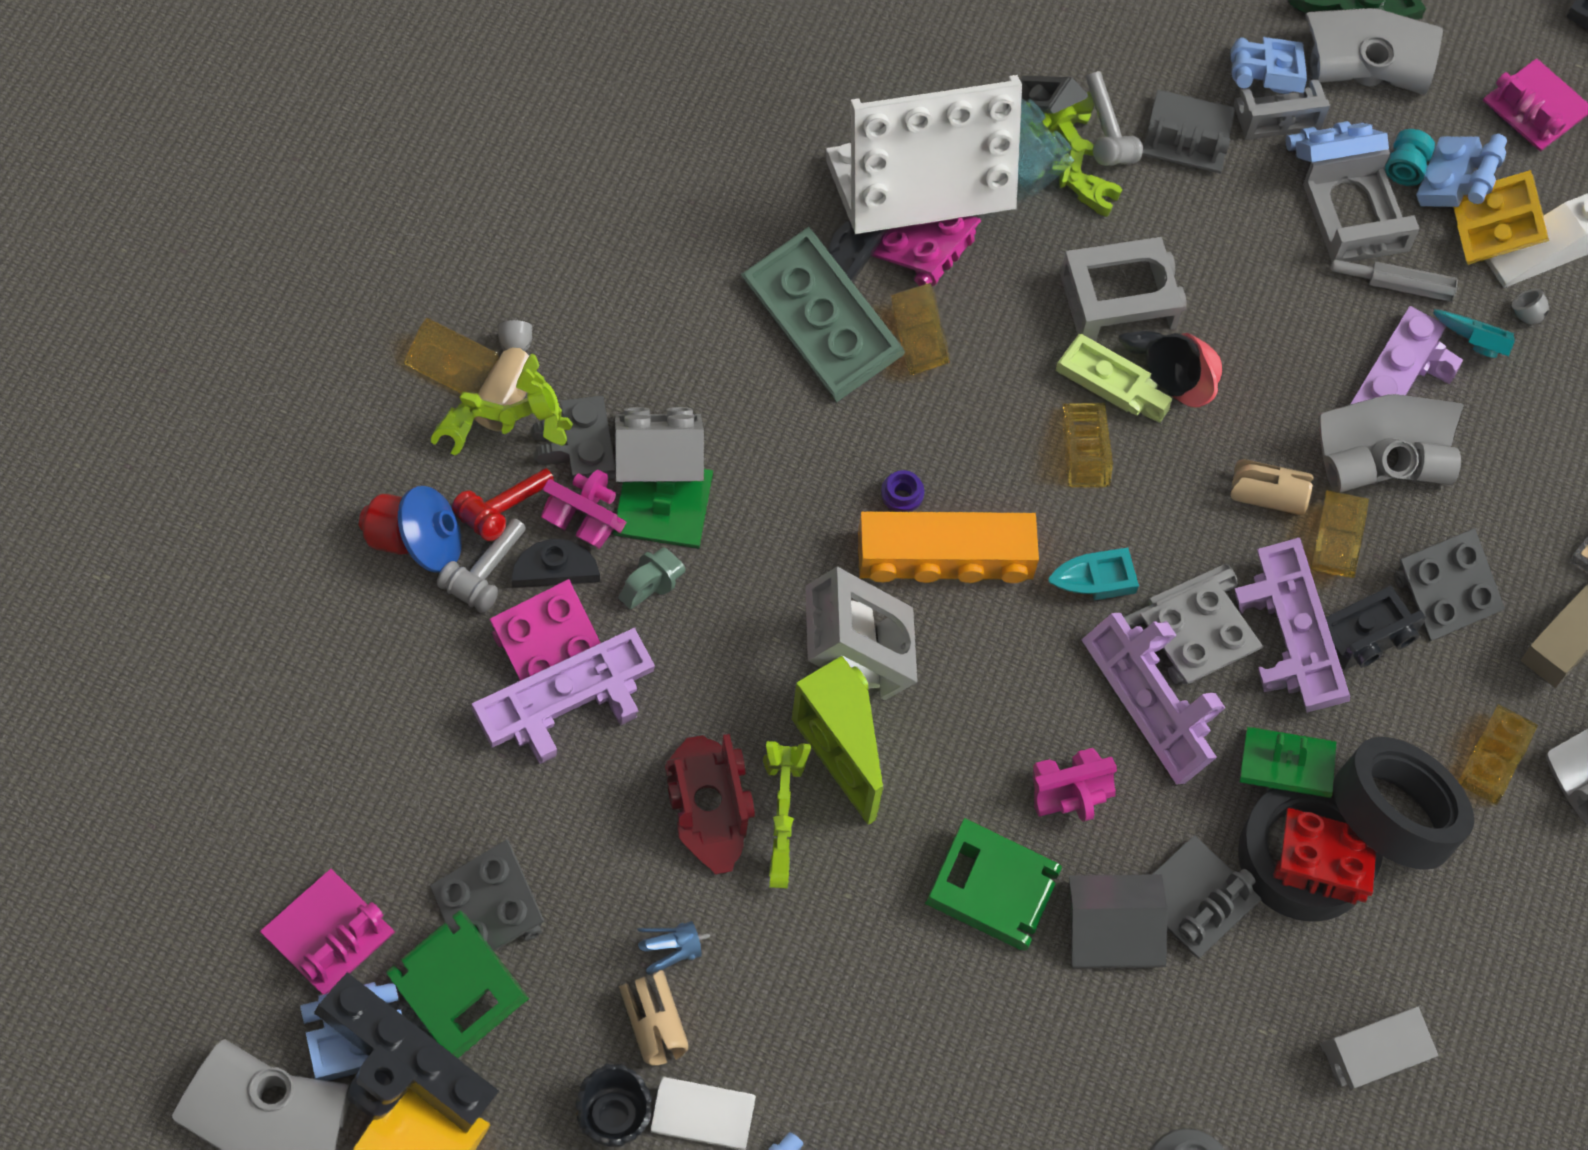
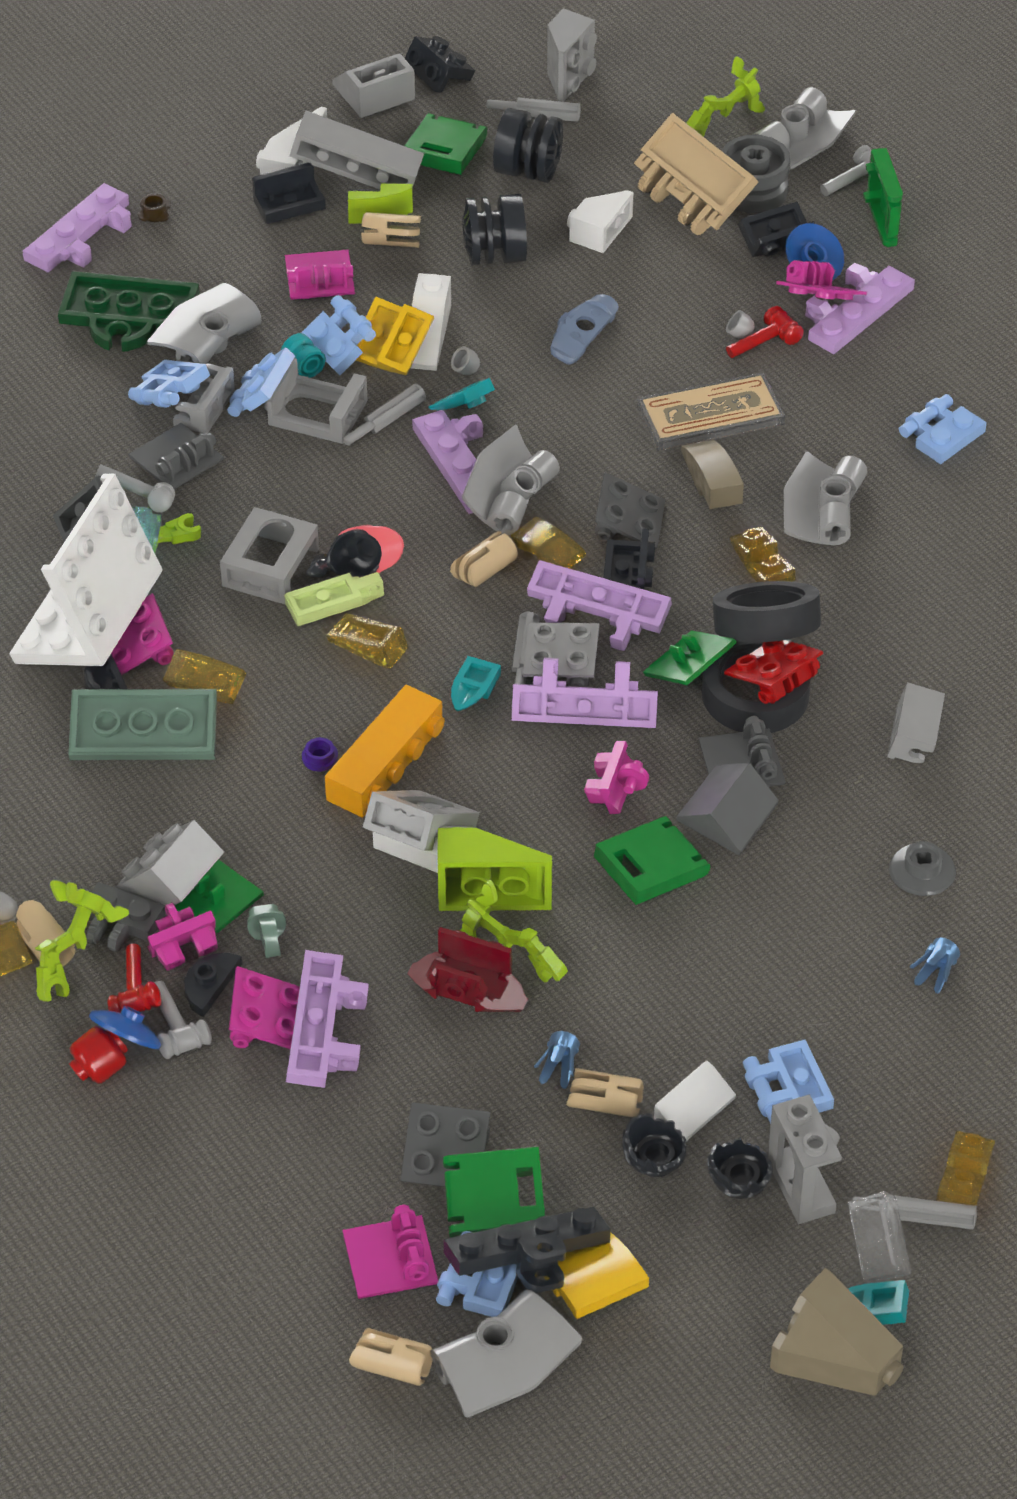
camera: 50 degrees left, 15 degrees down
none -> tan arm [349,1328,432,1386]

